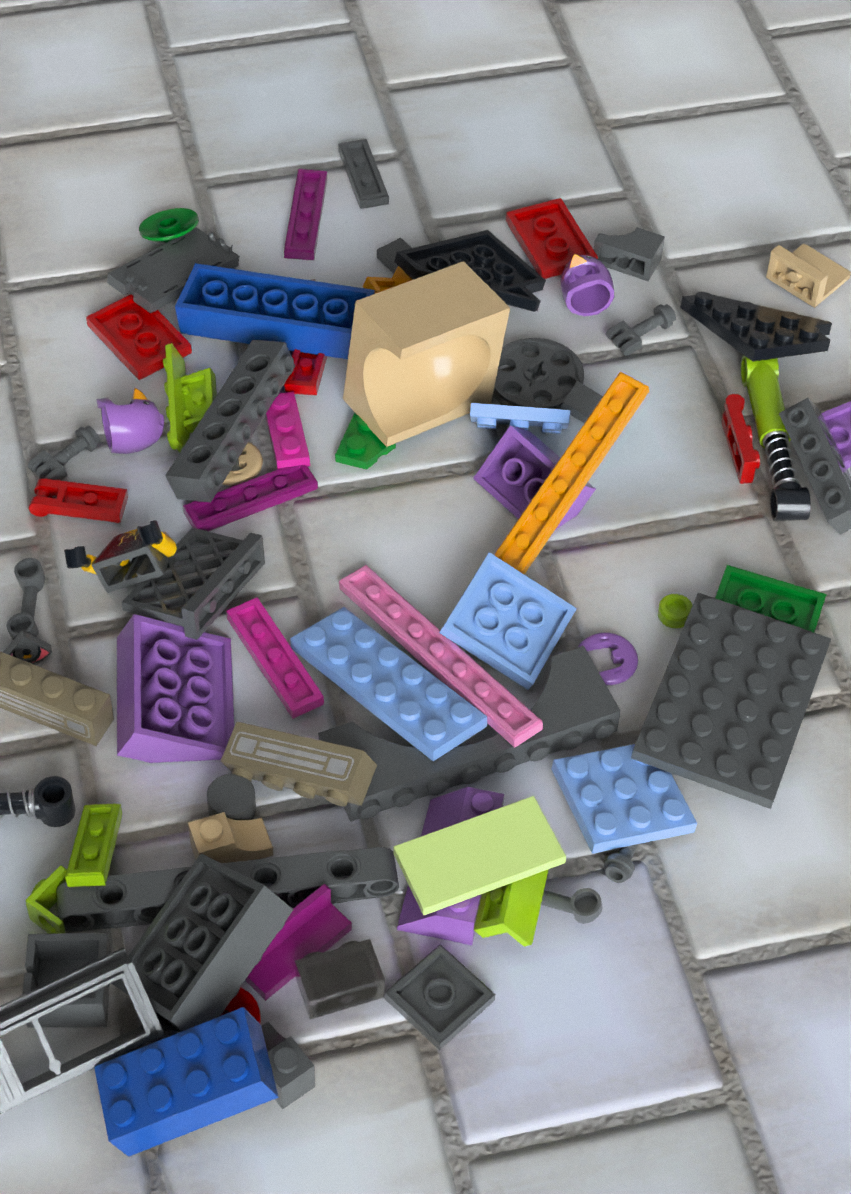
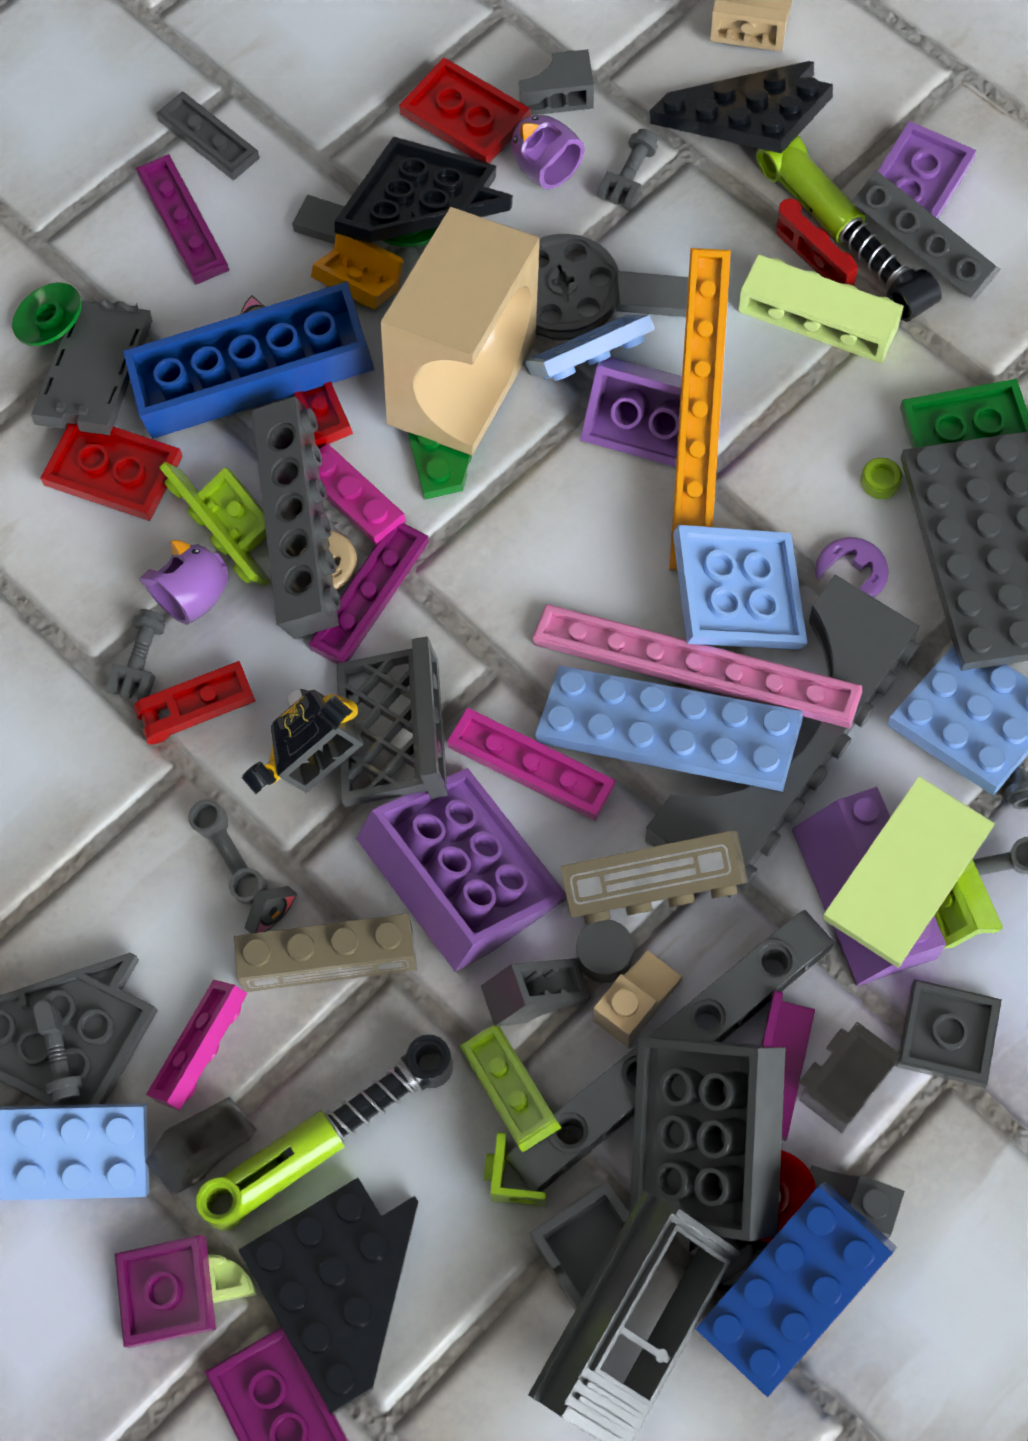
camera: 25 degrees left, 15 degrees up
none -> dark grey arch [481,958,591,1027]
none -> yellowish green brick [738,254,904,364]

